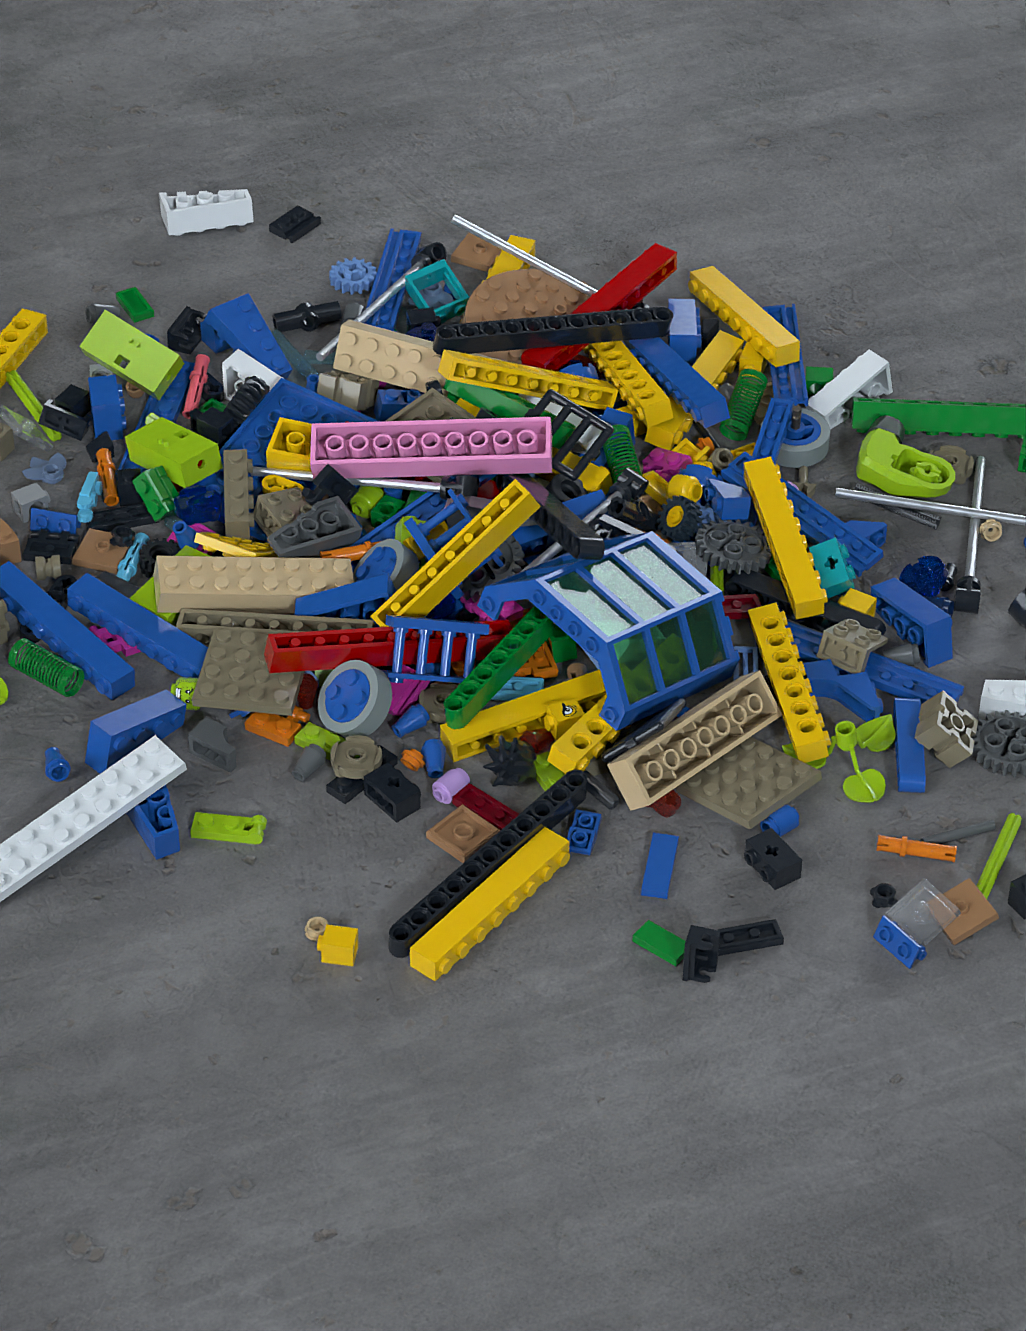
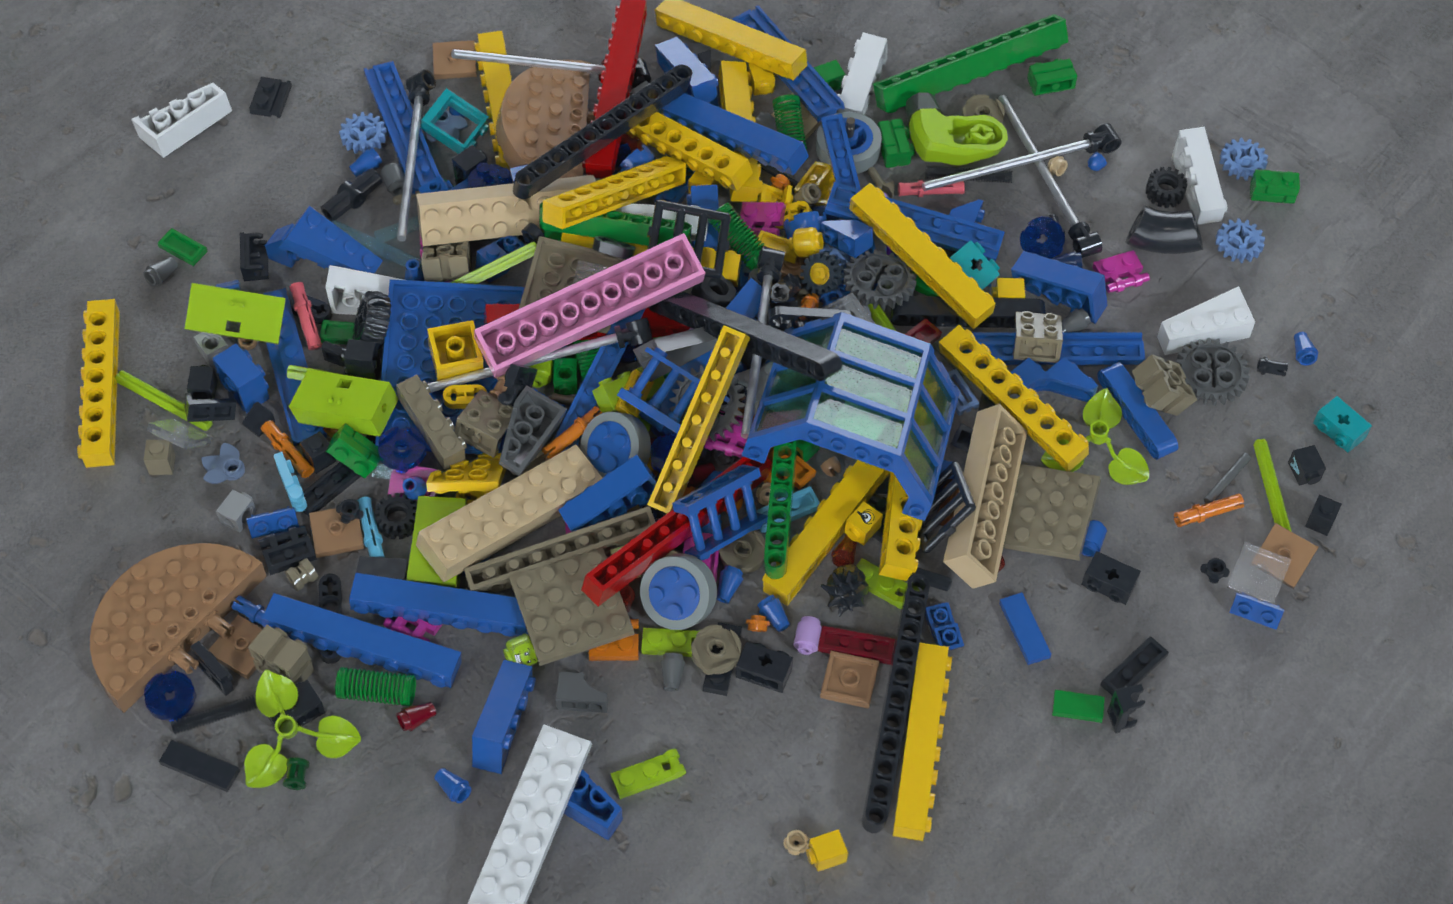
camera: 30 degrees left, 15 degrees up
none -> blue cone [349,148,382,177]
none -> dark red cone [397,702,436,731]
none -> lime axle [450,242,537,284]
none -> green brick [877,118,915,168]
none -> coral pin [898,180,965,197]
none -> dark pink plate [1092,250,1150,293]

